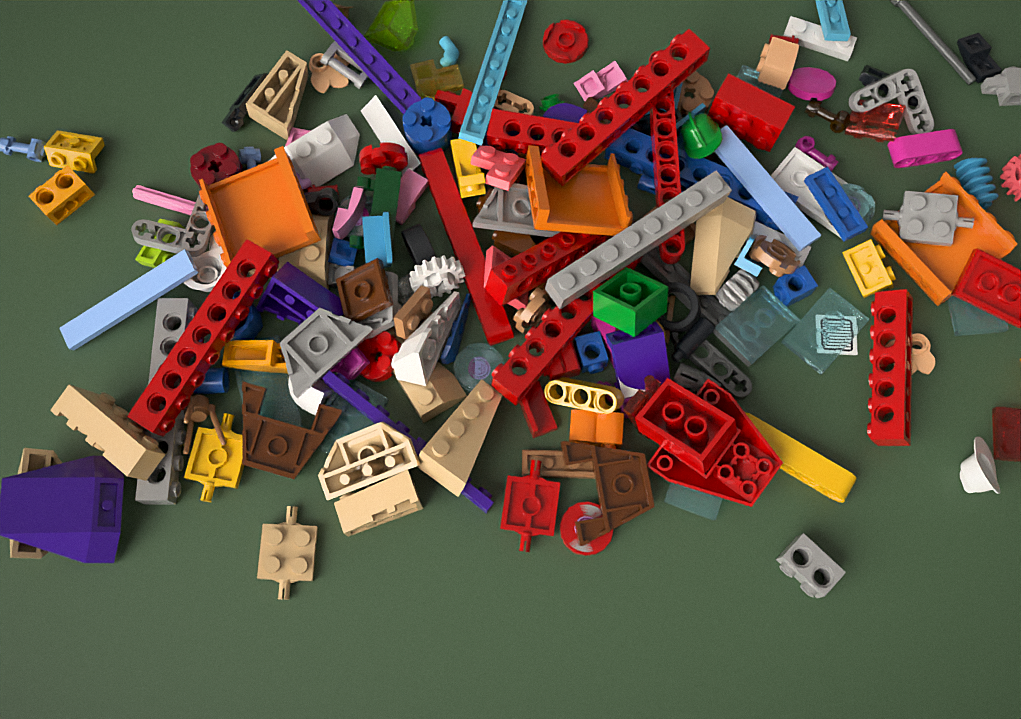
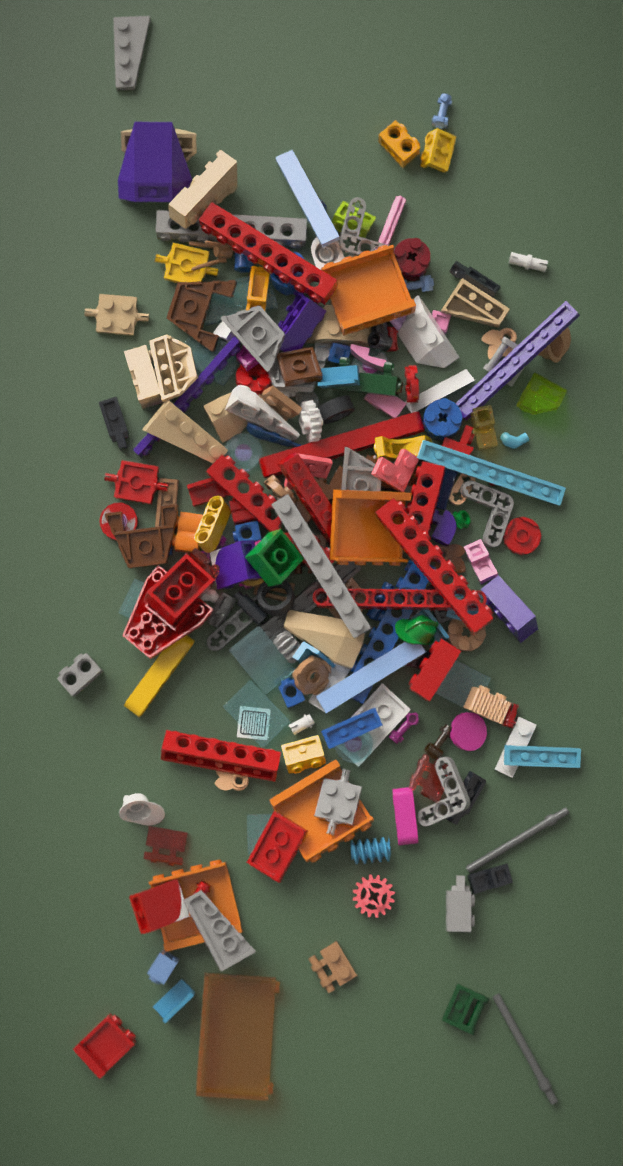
camera: 90 degrees right, 10 degrees up
none -> black hinge [99,396,129,451]
none -> white pin [289,714,315,735]
none -> light grey beam [460,481,514,547]
none -> wedge [481,575,538,643]
none -> white pin [509,252,548,272]

